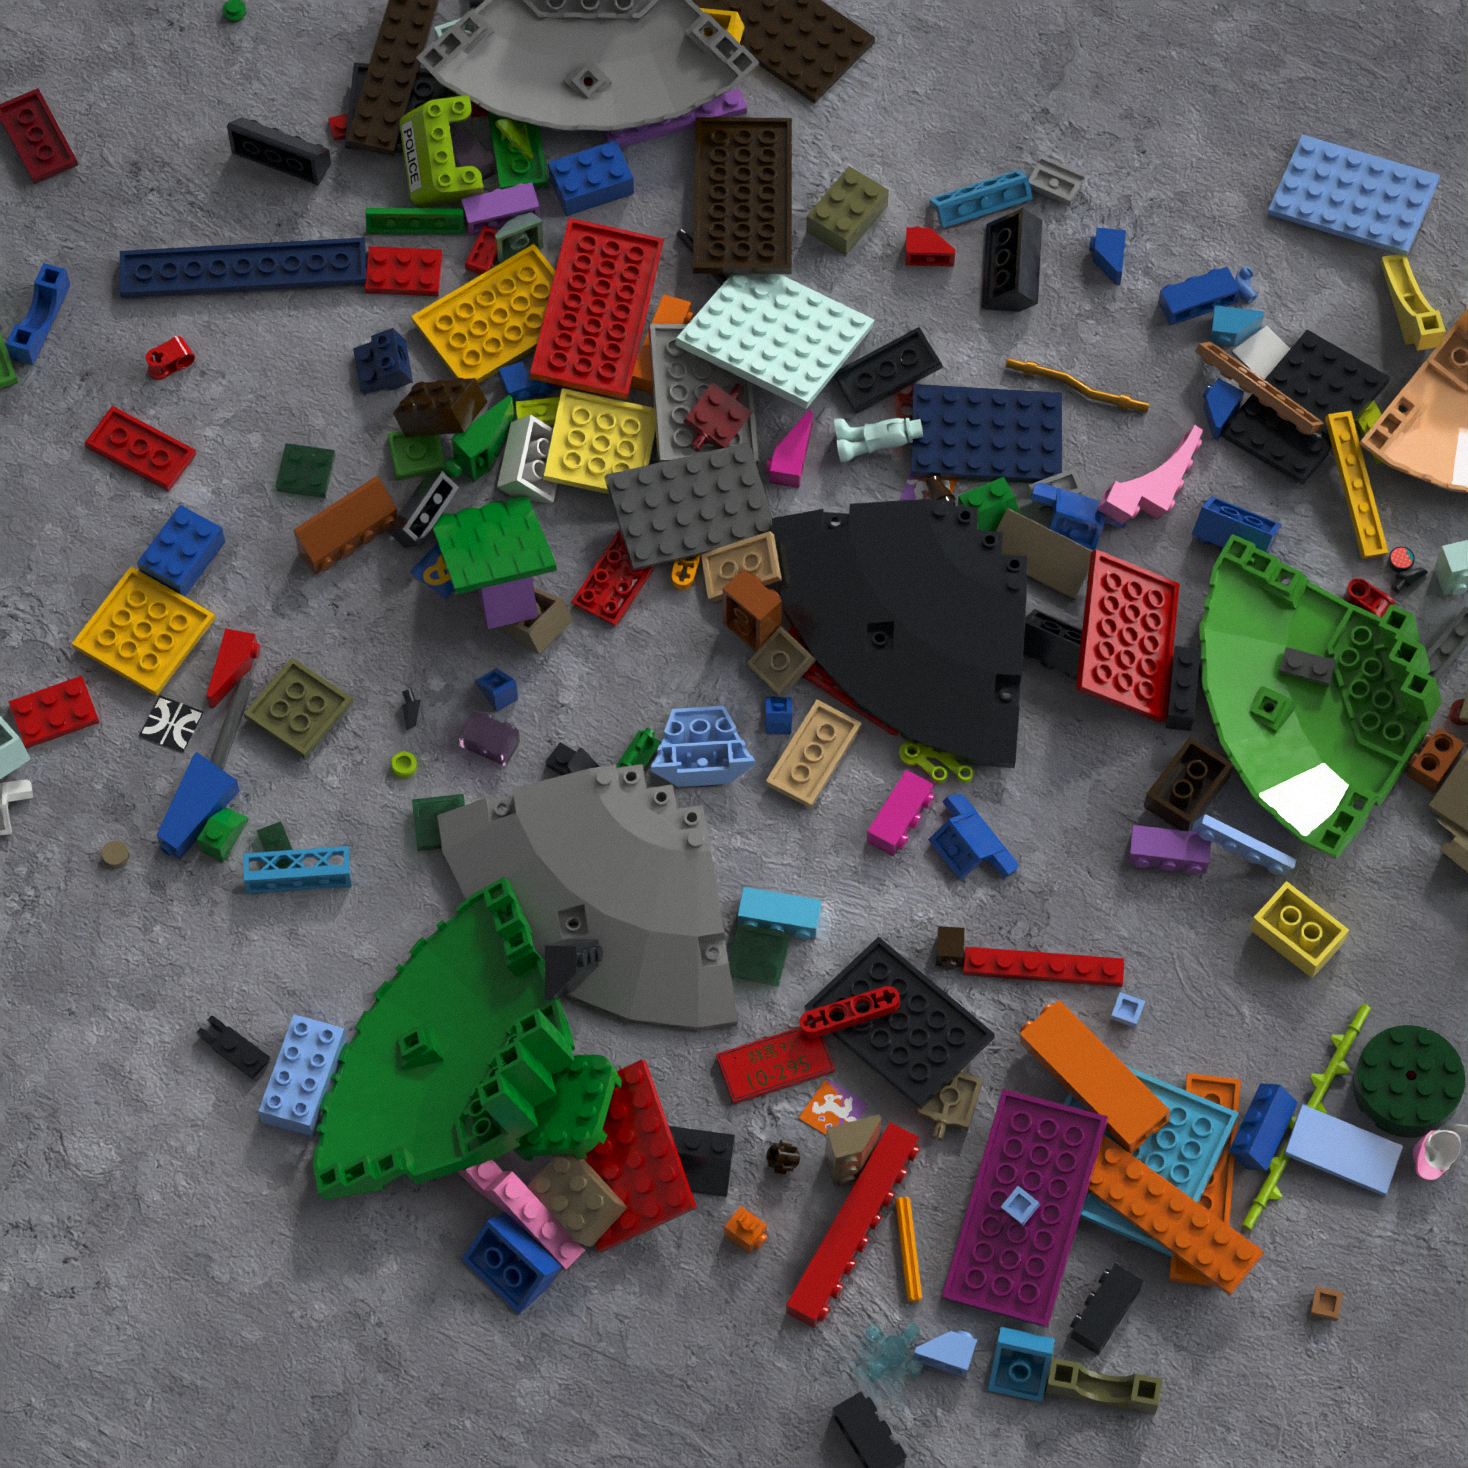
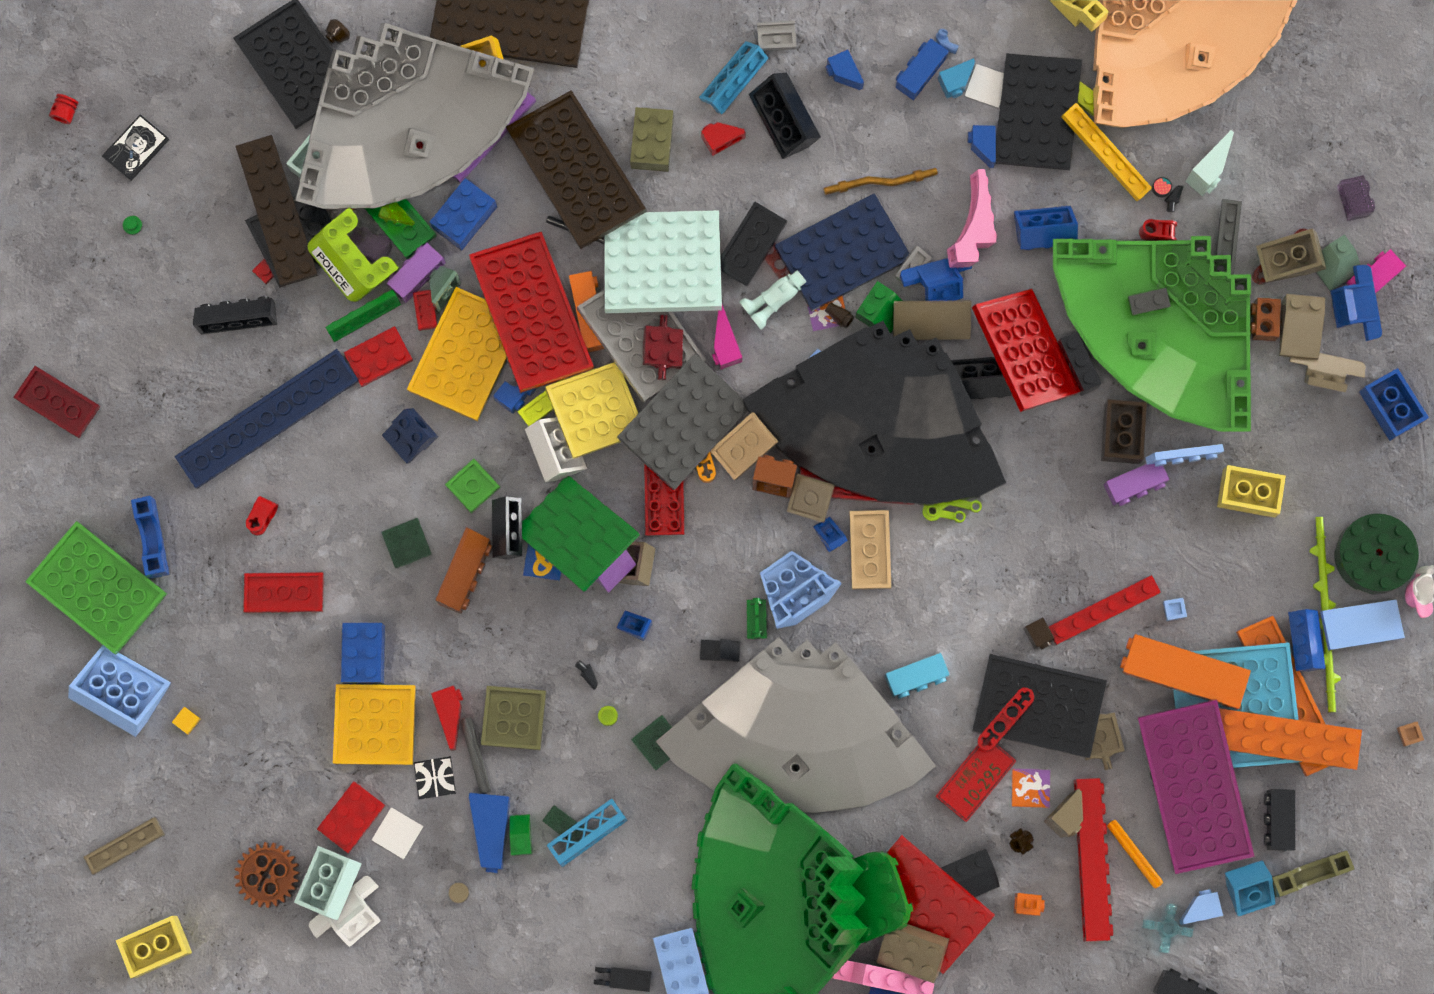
camera: 30 degrees left, 15 degrees up
dark brown brick [393,378,487,438] -> none
green slope [443,395,515,483] -> none
clear purple brick [458,710,520,766] -> none
black slope [545,938,603,1000] -> none
clear green plate [729,923,791,987] -> none
dark pink brick [866,770,935,856] -> none
blue plate [928,794,1018,879] -> none
light blue plate [1001,1186,1040,1226] -> none
medium nougat plate [1195,342,1325,435] -> none
none -> white sticker [372,807,423,859]

